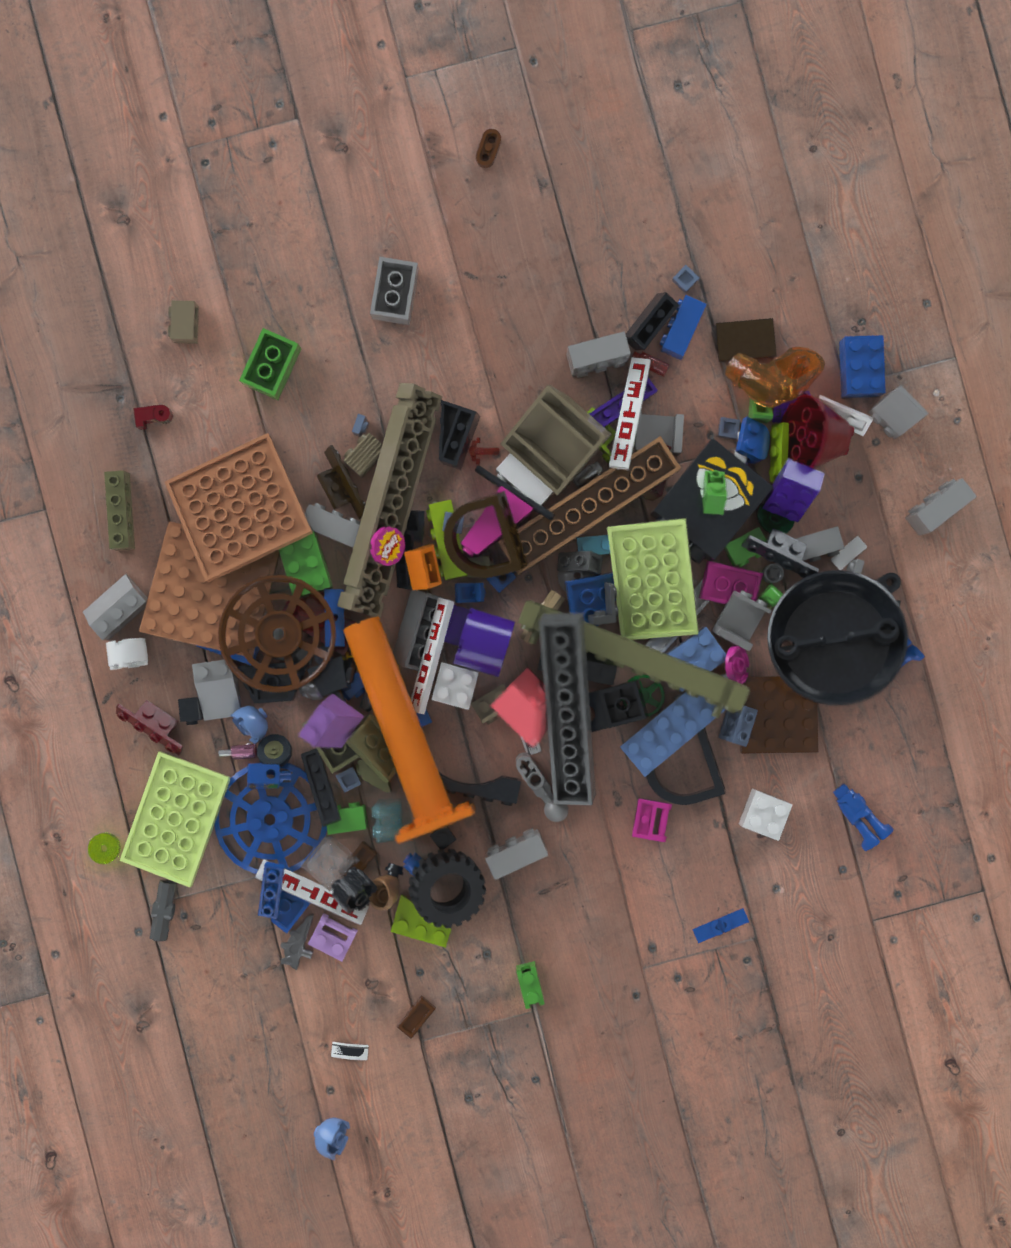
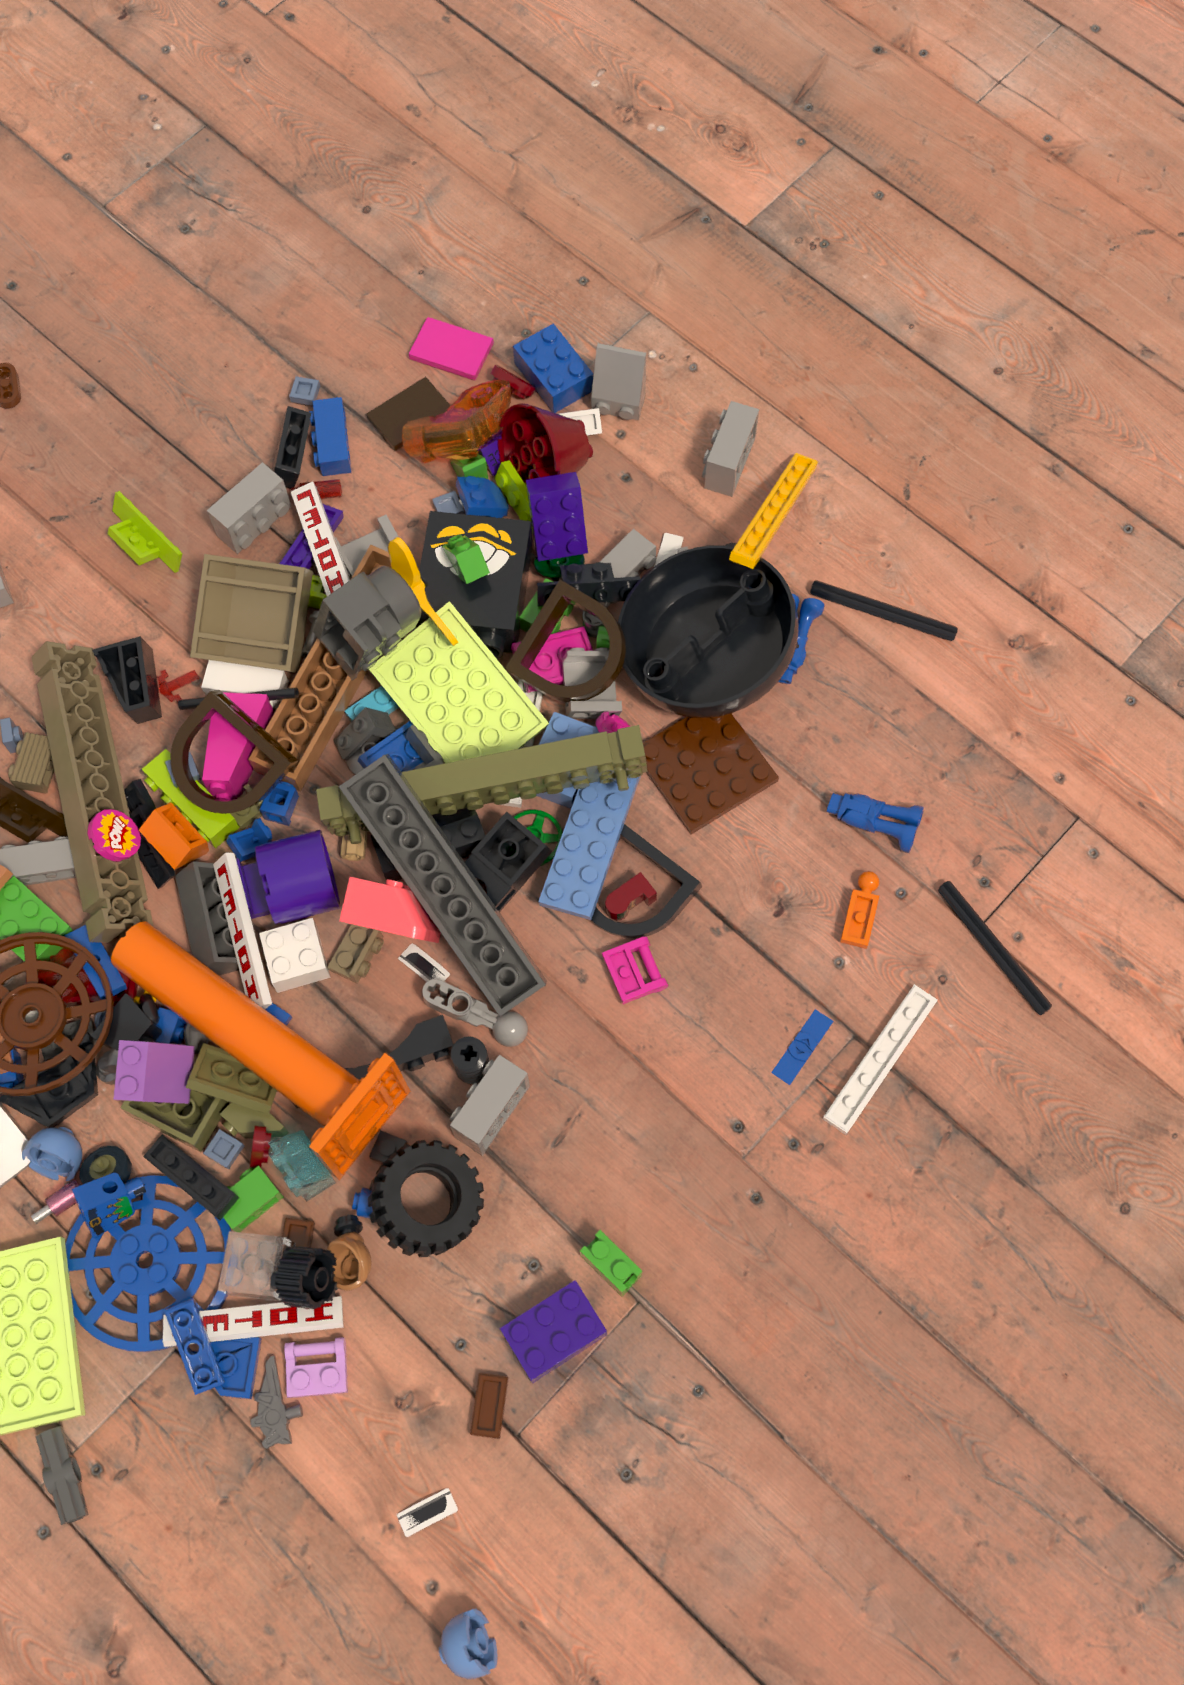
camera: 30 degrees left, 20 degrees down
lime wing [391,894,451,948] -> none
sand blue bracket [718,706,758,747] -> none
white brick [739,788,792,841] -> none
none -> lime bracket [108,491,183,573]
none -> dark red plate [250,1125,271,1168]
none -> dark grey brick [313,537,459,681]
none -> dark pink tile [408,317,494,380]
none -> black piece [451,1037,489,1084]
none -> dark red plate [490,365,536,399]
none -> dark purple brick [500,1280,607,1384]
none -> dark brown window [505,580,626,702]
none -> dark red leg [605,872,657,921]
none -> yellow tile [729,453,818,569]
none -> black axle [810,580,958,641]
none -> white tile [823,984,937,1135]
none -> orange plate [840,871,880,949]
none -> black axle [938,881,1052,1015]

